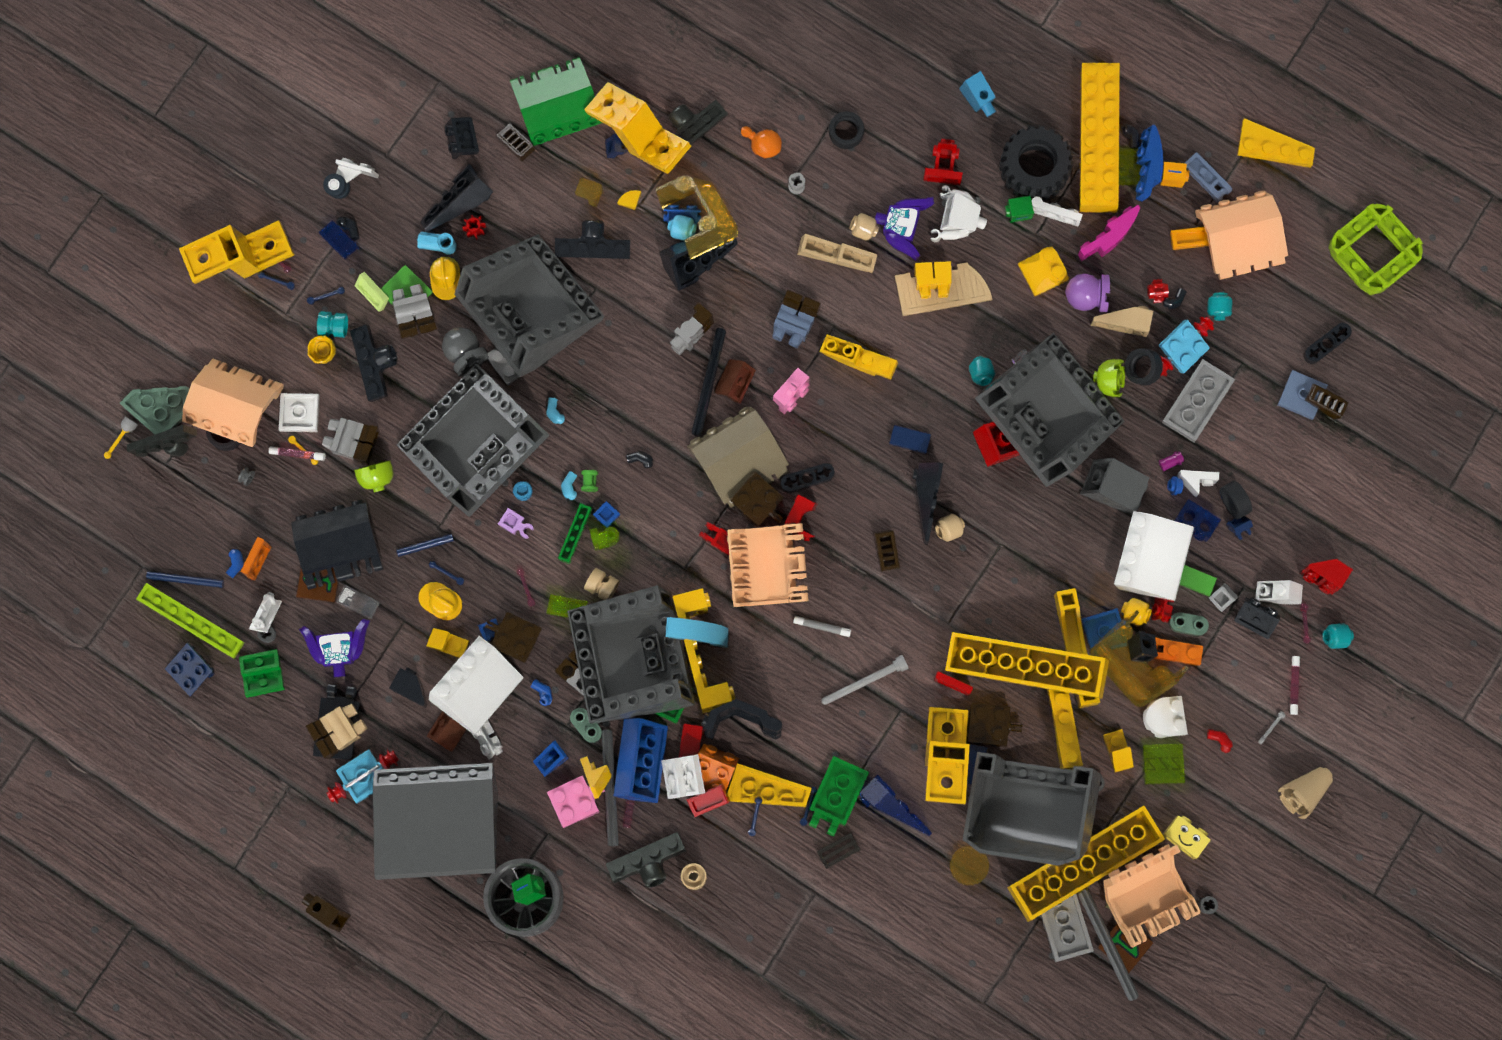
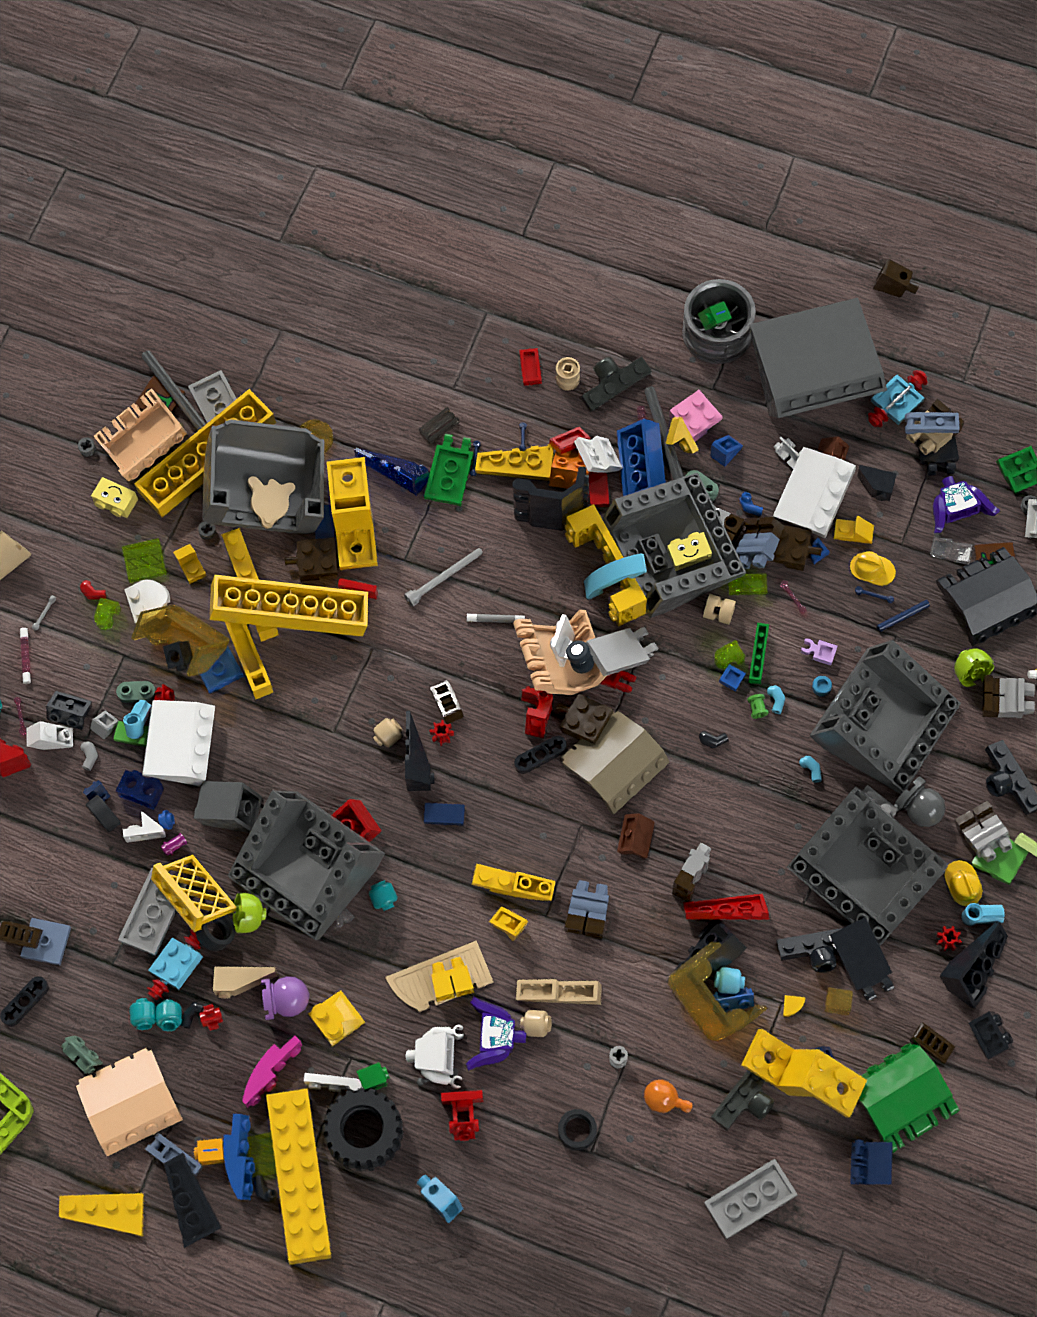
camera: 170 degrees right, 10 degrees down
black axle [692,328,726,437] -> none
bright pink plate [773,368,810,415] -> none
yellow head [1121,598,1152,626] -> none
orange plate [1154,637,1203,666] -> none
light orange tile [1170,227,1209,250] -> none
none -> sand green hinge [61,1036,102,1075]
none -> light grey arm [81,741,98,771]
none -> clear neon green leg [94,598,121,630]
none -> medium azure piece [123,700,152,739]
none -> yellow fence [151,855,237,932]
none -> teal head [156,1000,182,1031]
none -> black wing [164,1153,222,1248]
none -> tan tile [248,476,295,528]
none -> red gear [430,720,454,746]
none -> yellow slope [489,906,528,942]
none -> red tile [519,348,542,386]
none -> plate [550,615,594,673]
none -> light grey tile [586,627,658,676]
none -> light yellow brick [667,532,712,571]
none -> red wing [683,894,769,920]
none -> light grey plate [704,1159,798,1240]
none -> sand blue hips [736,517,784,569]
none -> black tile [828,917,894,1001]
none -> dark blue hinge [851,1140,893,1185]
none -> sand blue plate [905,412,959,434]

